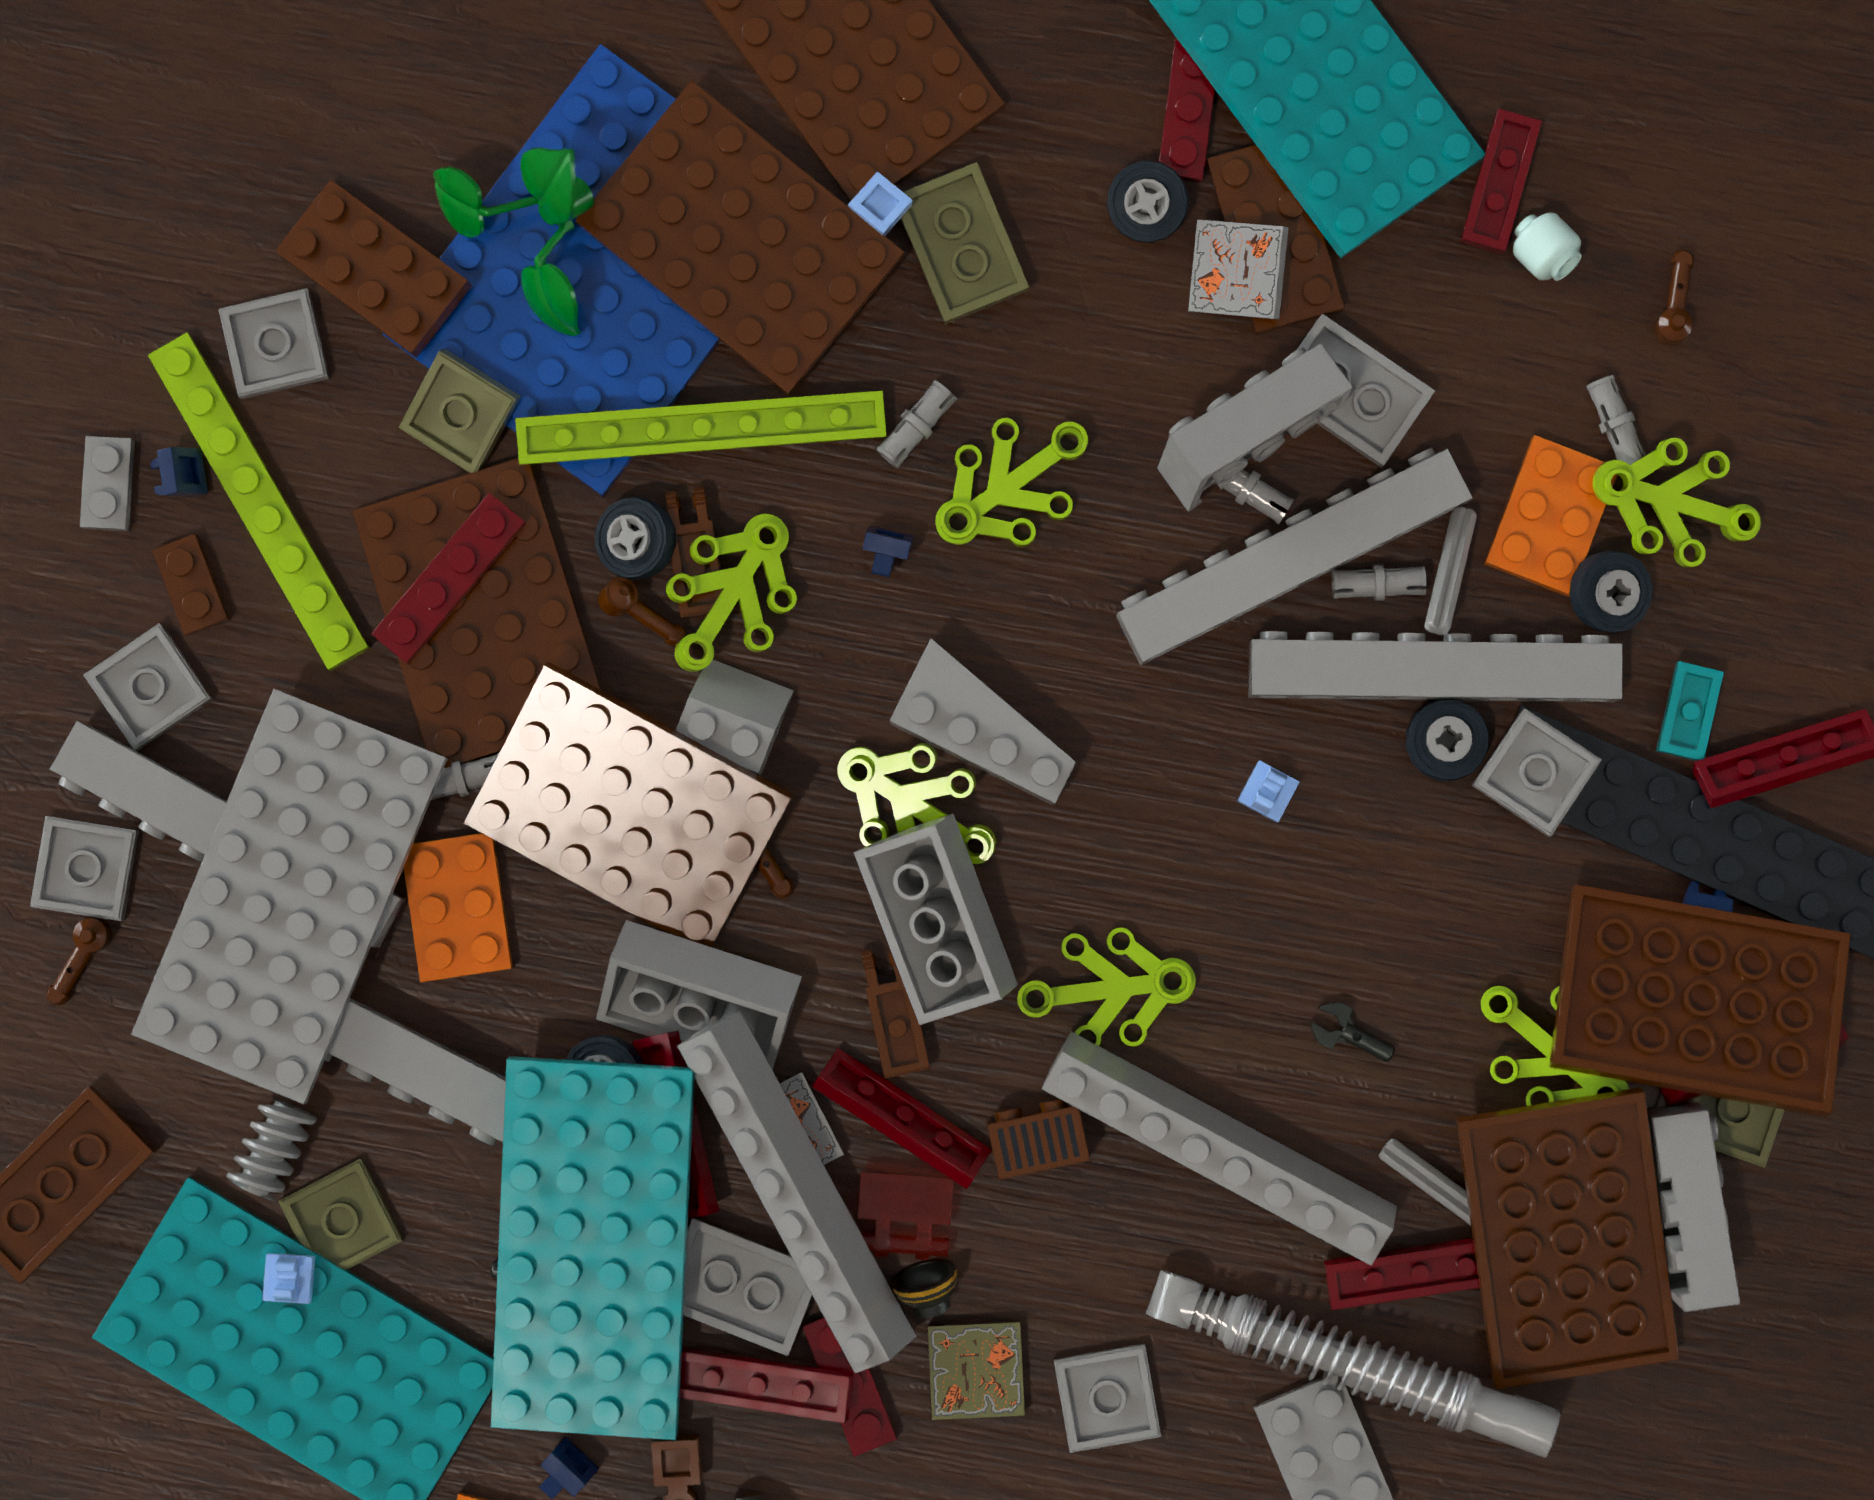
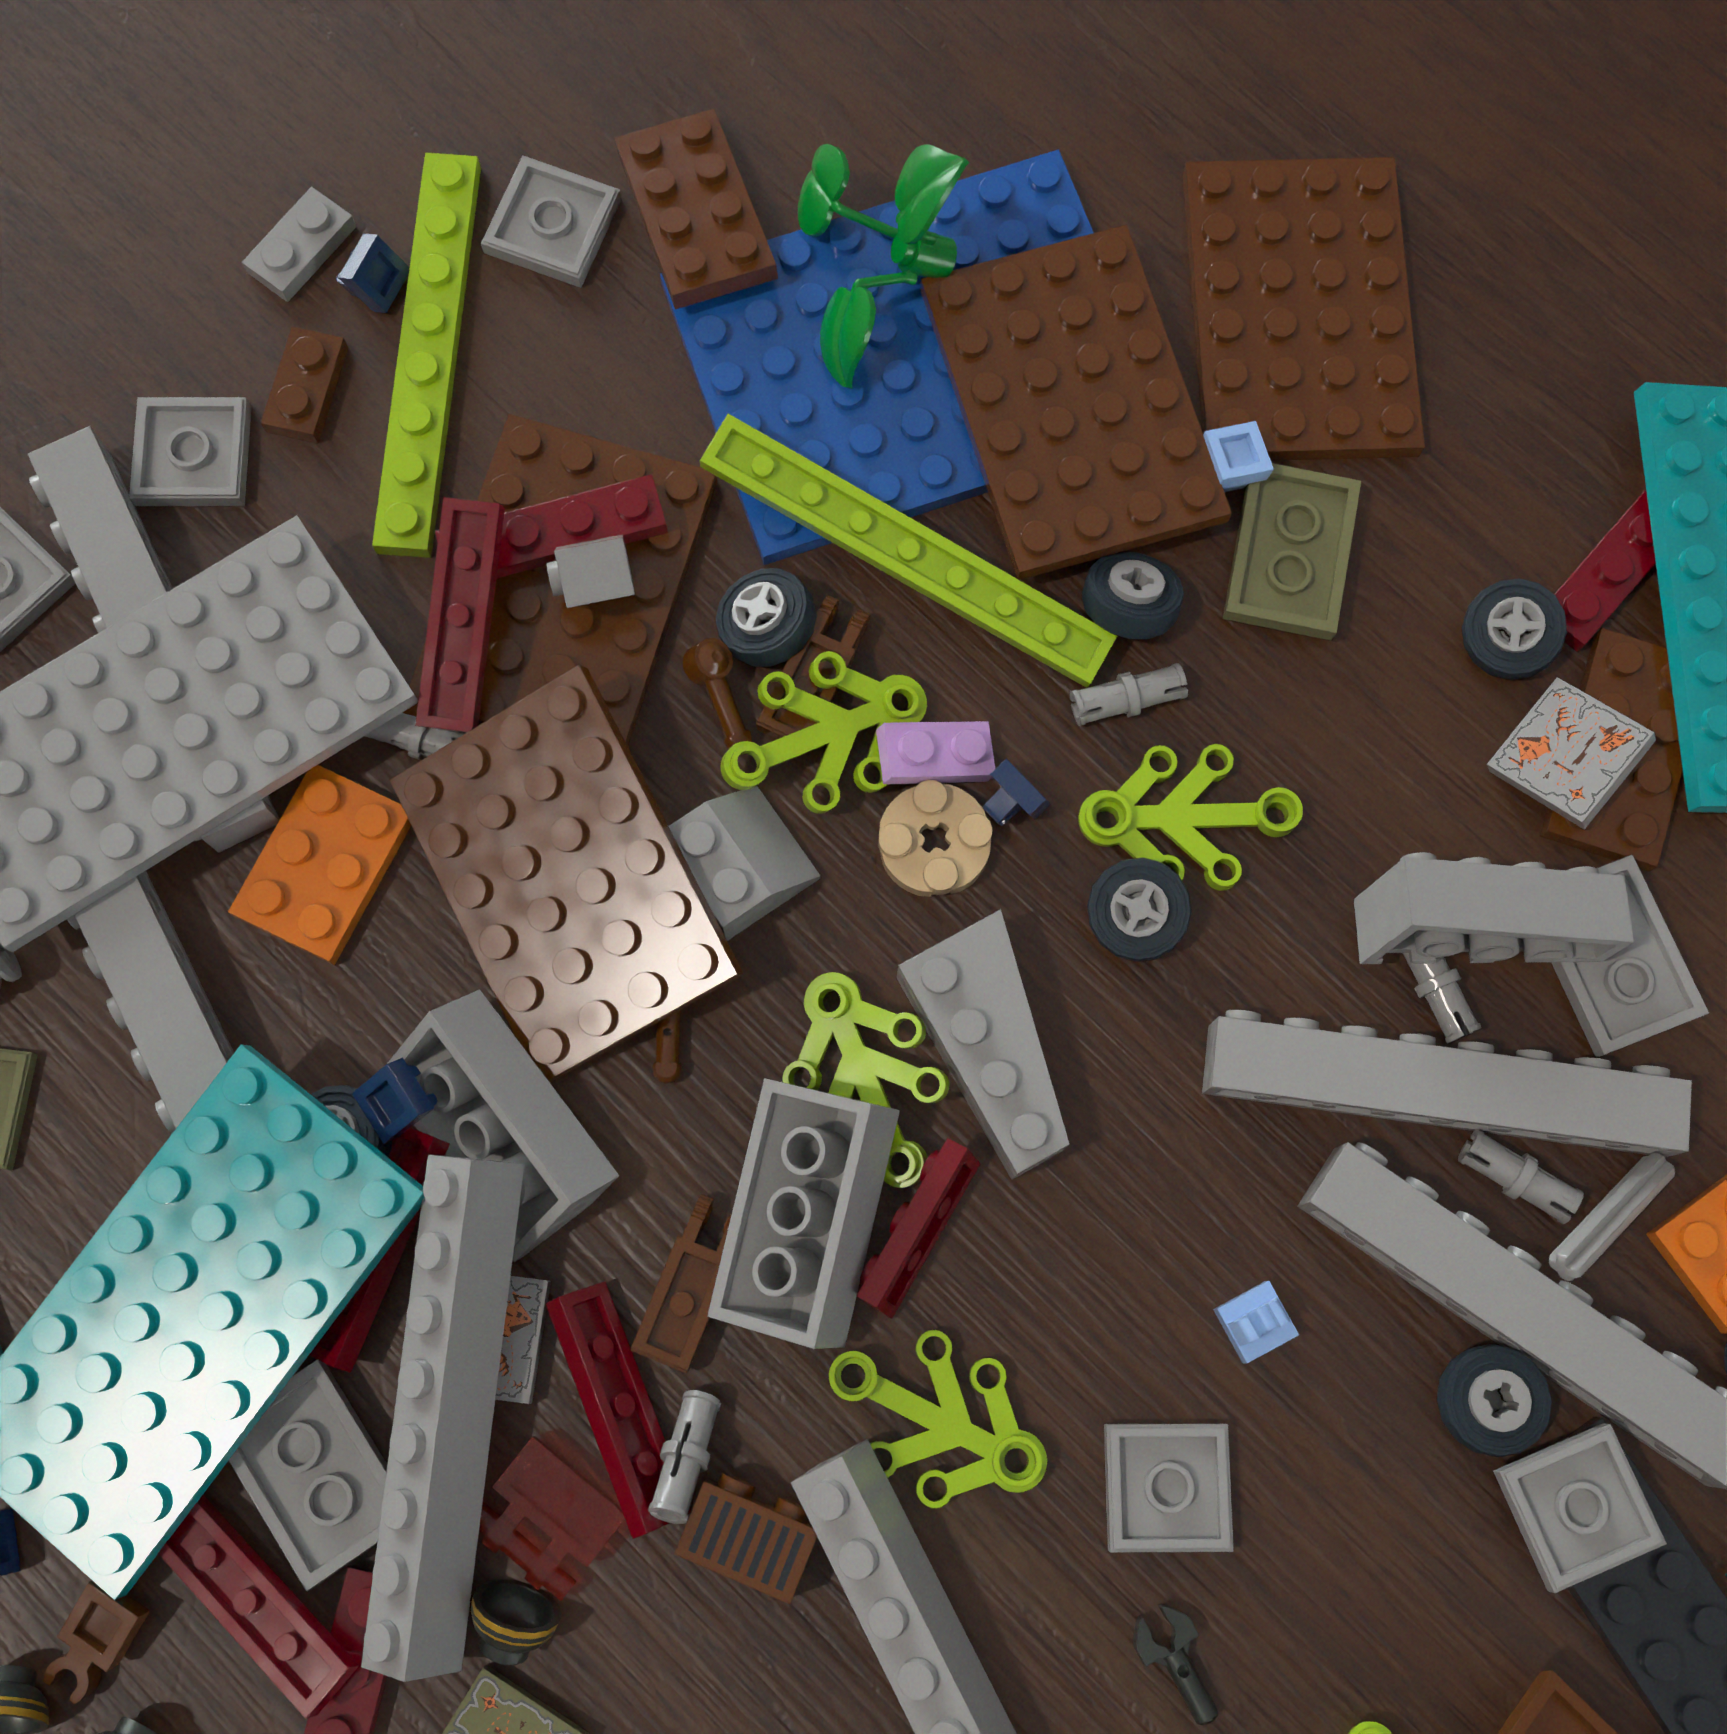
camera: 30 degrees right, 10 degrees down
olive tile [398,348,521,473] -> none
none -> dark blue tile [352,1057,438,1144]
none -> dark red plate [415,497,505,733]
none -> light grey brick [547,534,635,608]
none -> light grey pin [648,1390,721,1524]
none -> dark red plate [857,1138,981,1319]
none -> lavender plate [876,721,995,784]
none -> tan plate [878,780,992,897]
none -> black wheel [1082,552,1184,639]
none -> black wheel [1087,858,1192,962]
none -> light grey tile [1104,1424,1233,1552]

